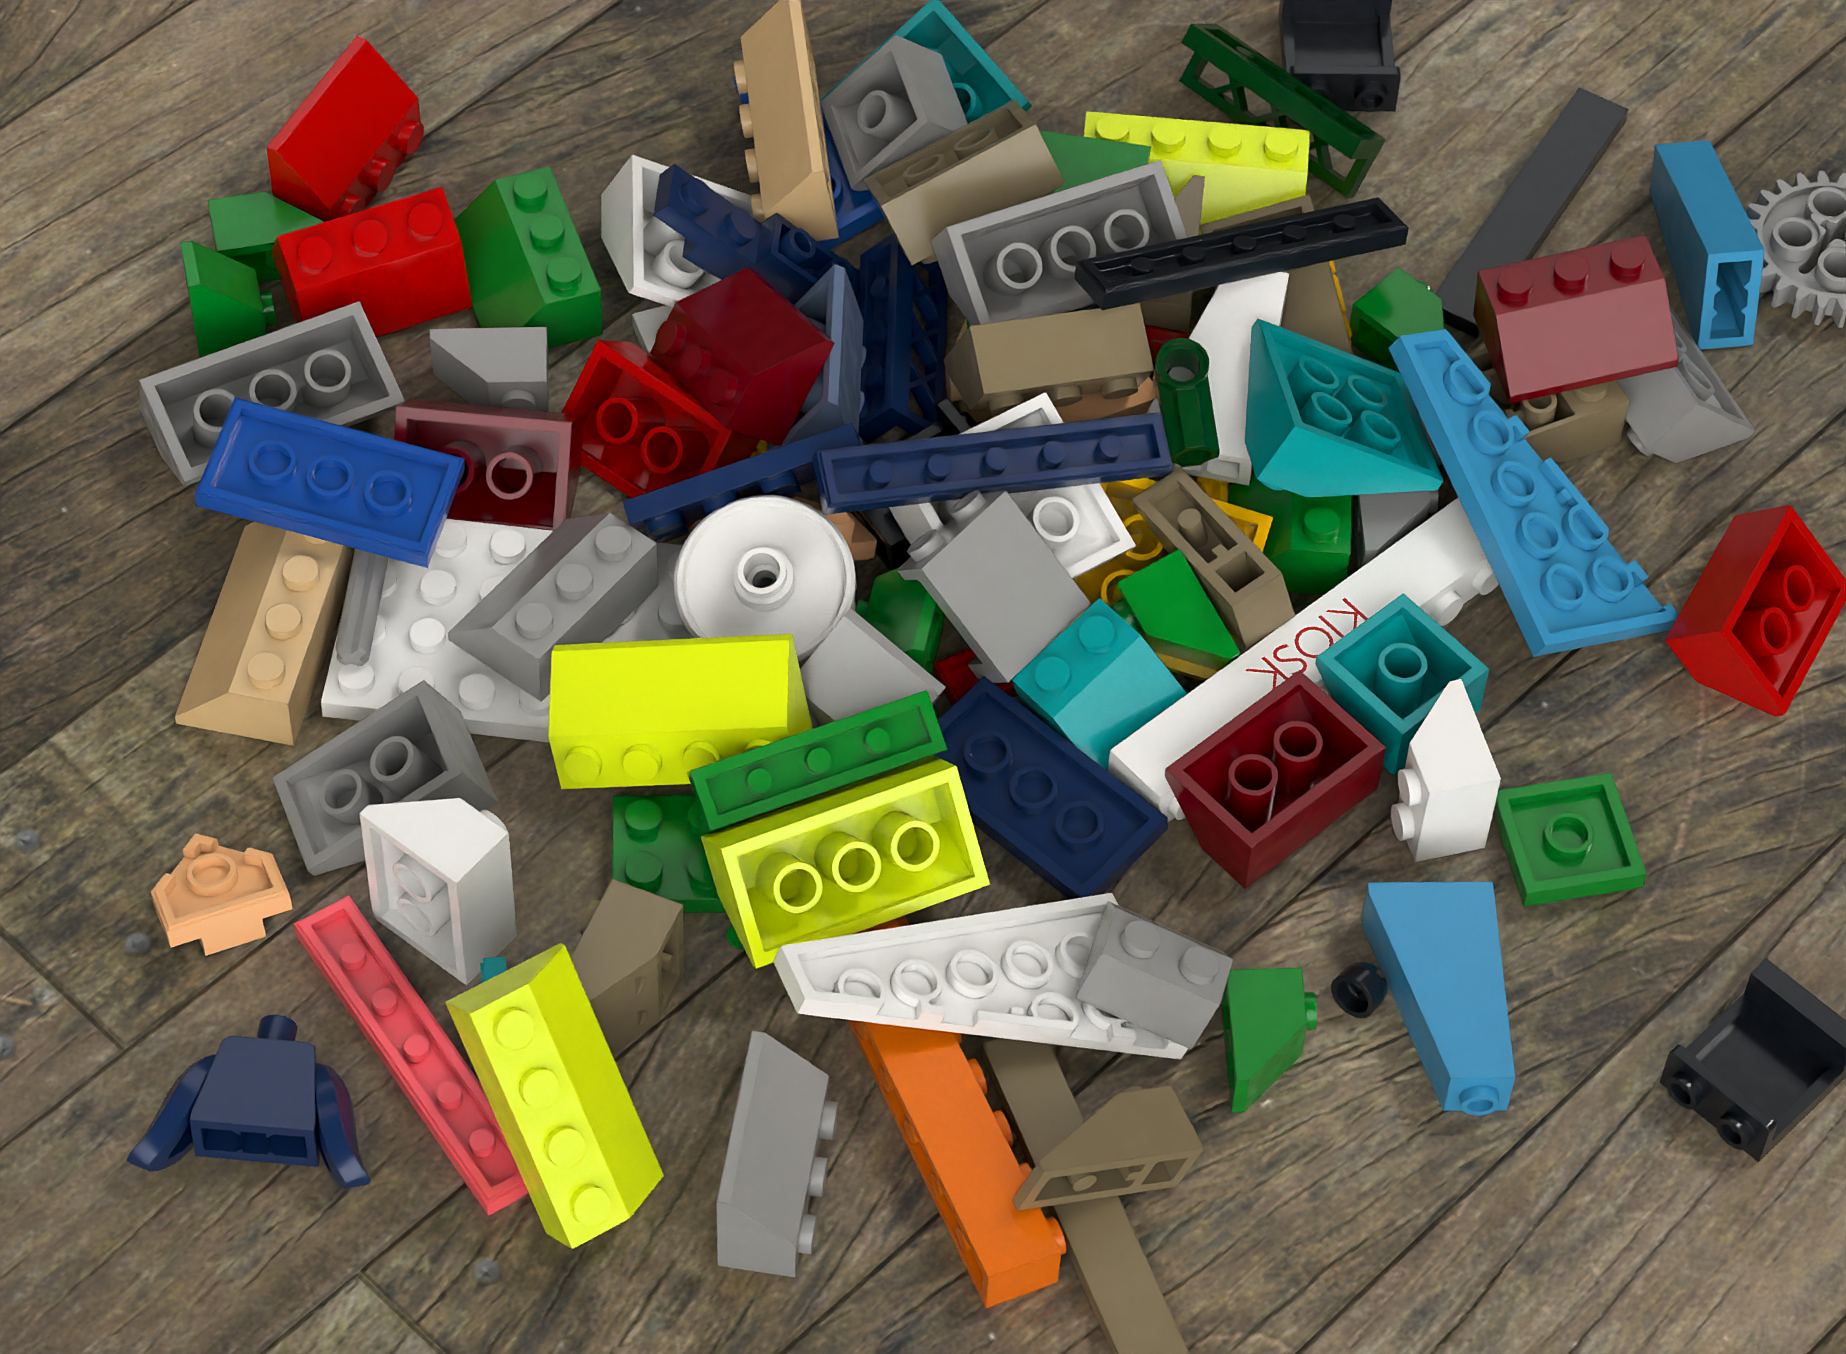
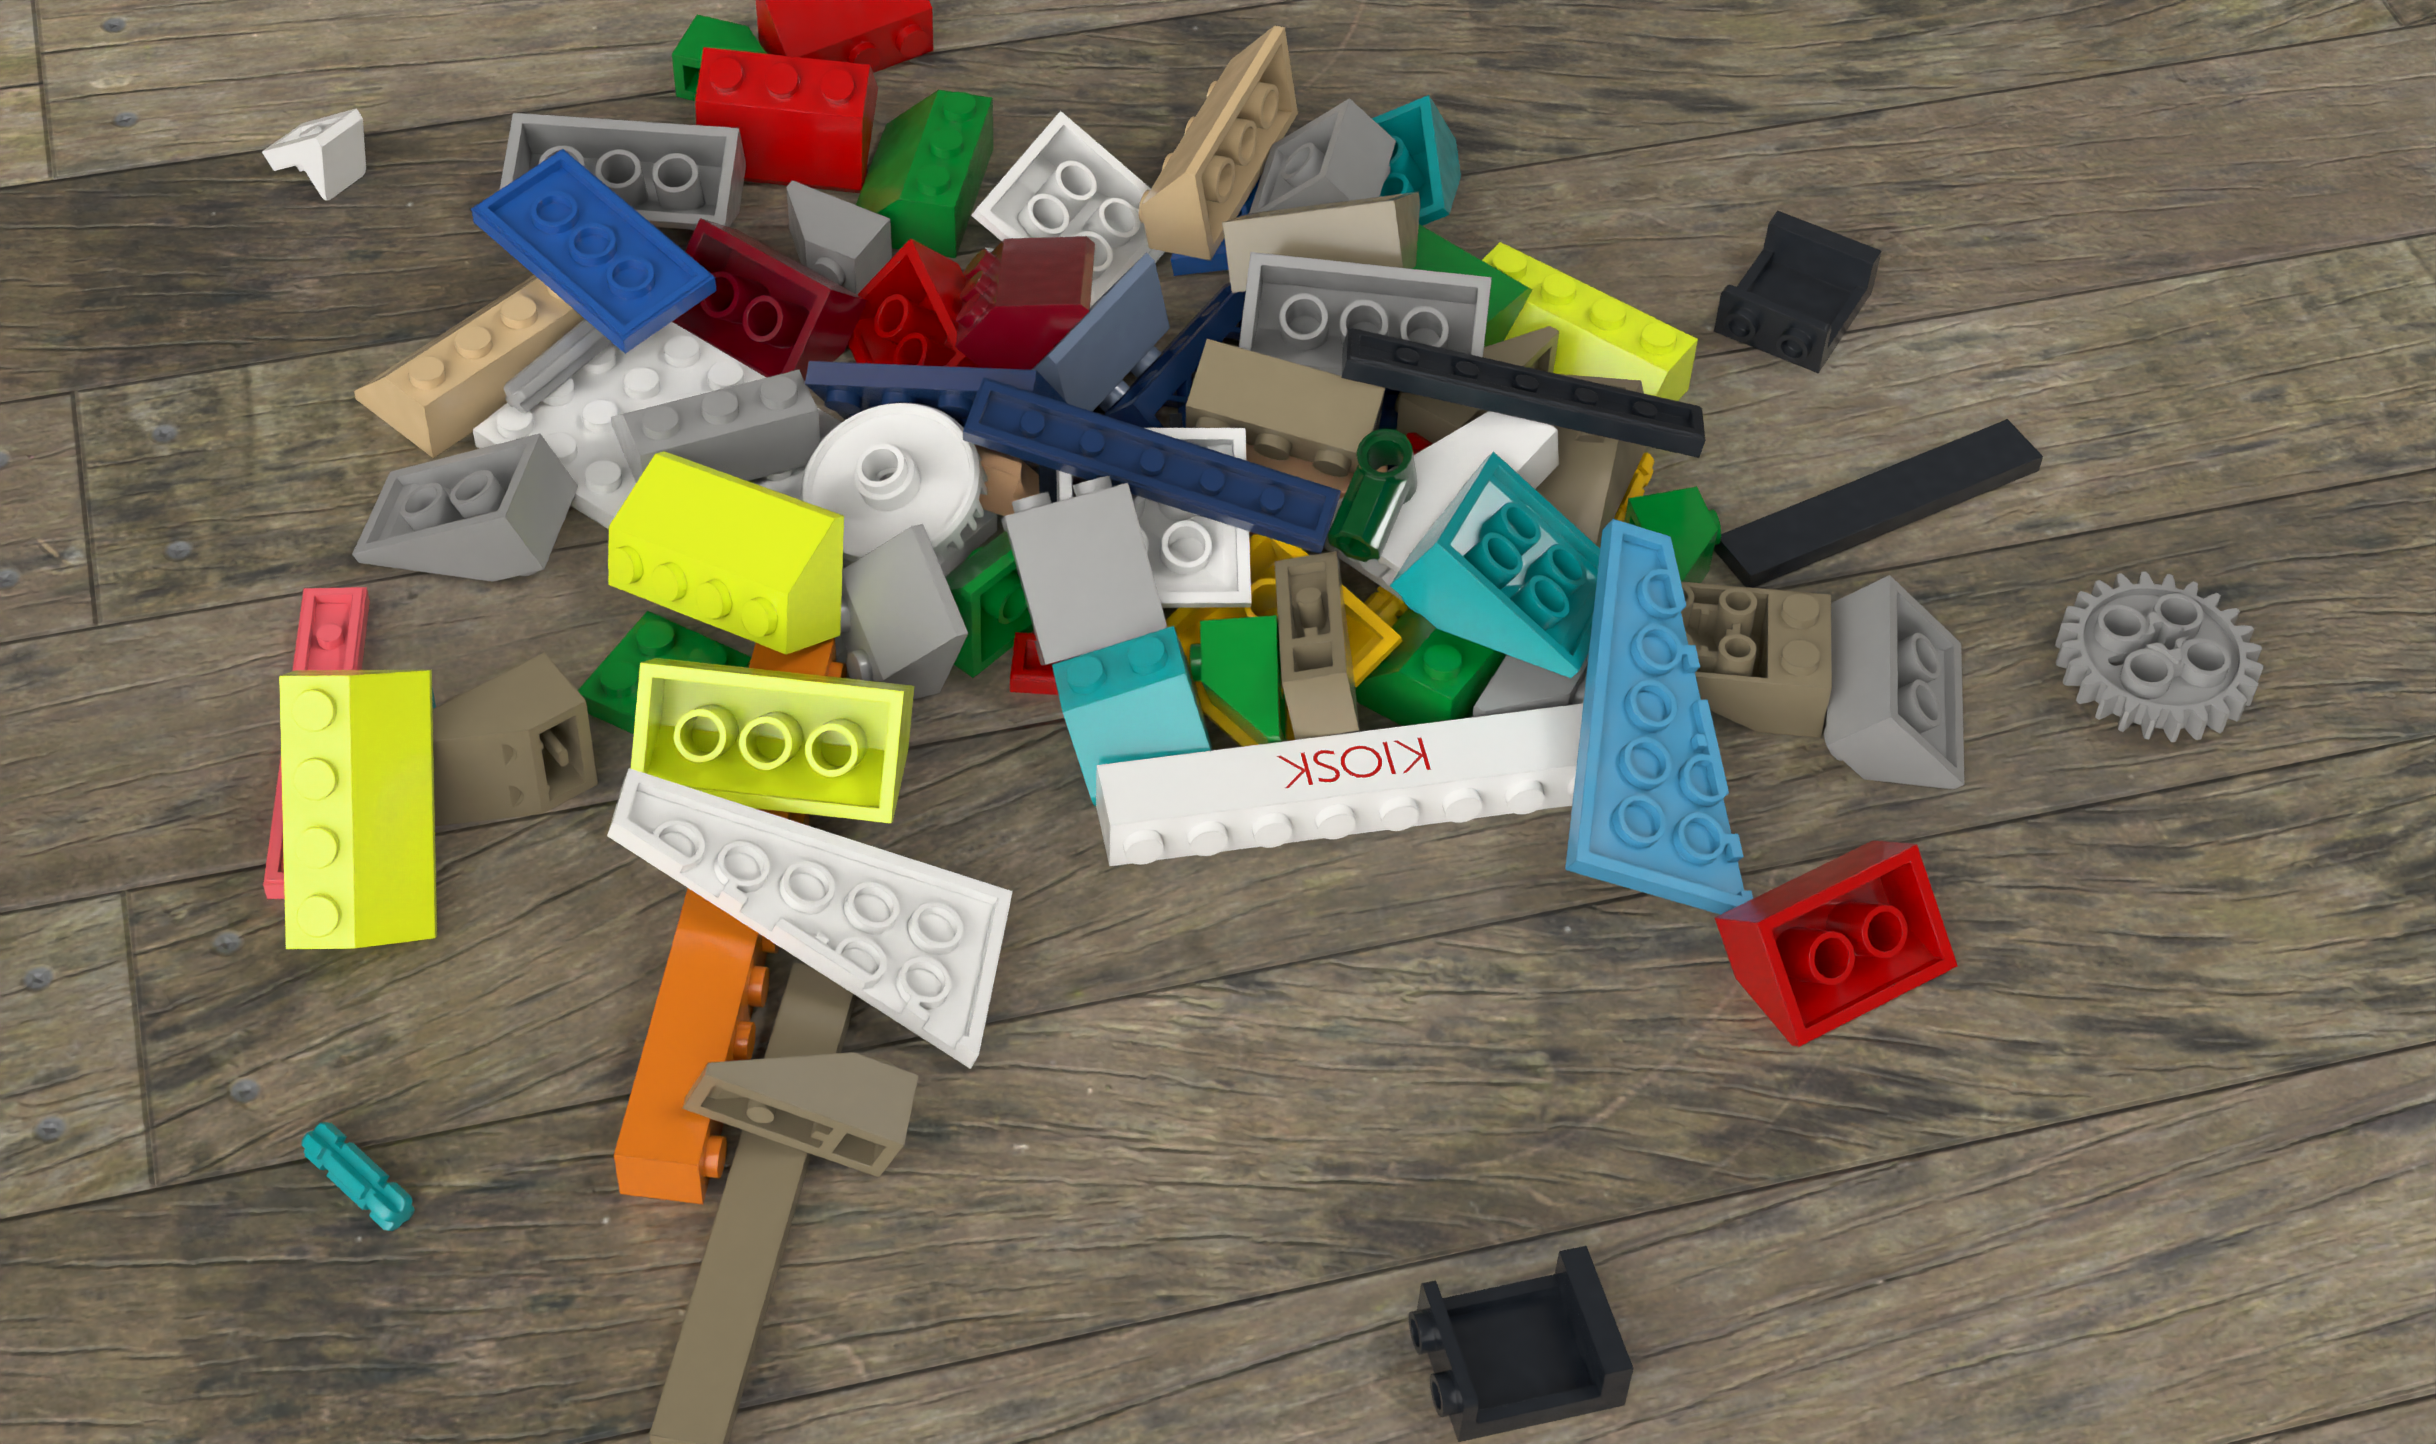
camera: 30 degrees right, 5 degrees down
dark blue torso [127,1015,371,1189] -> none
light nougat plate [151,833,293,956] -> none
green slope [180,241,277,358] -> none
white slope [359,798,517,986] -> none
dark blue slope [653,163,860,305] -> none
green fence [687,690,948,835] -> none
light grey slope [716,1031,839,1277] -> none
dark blue plate [903,676,1168,900] -> none
light grey slope [1075,901,1233,1050] -> none
dark red slope [1164,670,1386,889] -> none
dark green fence [1179,23,1386,197] -> none
green slope [1221,968,1317,1113] -> none
teal slope [1315,593,1489,775] -> none
black hinge [1331,962,1387,1018] -> none
dark azure slope [1361,882,1515,1115] -> none
white slope [1391,679,1501,862] -> none
slope [1473,234,1678,404] -> none
green plate [1493,772,1647,907] -> none
dark azure slope [1650,140,1765,350] -> none

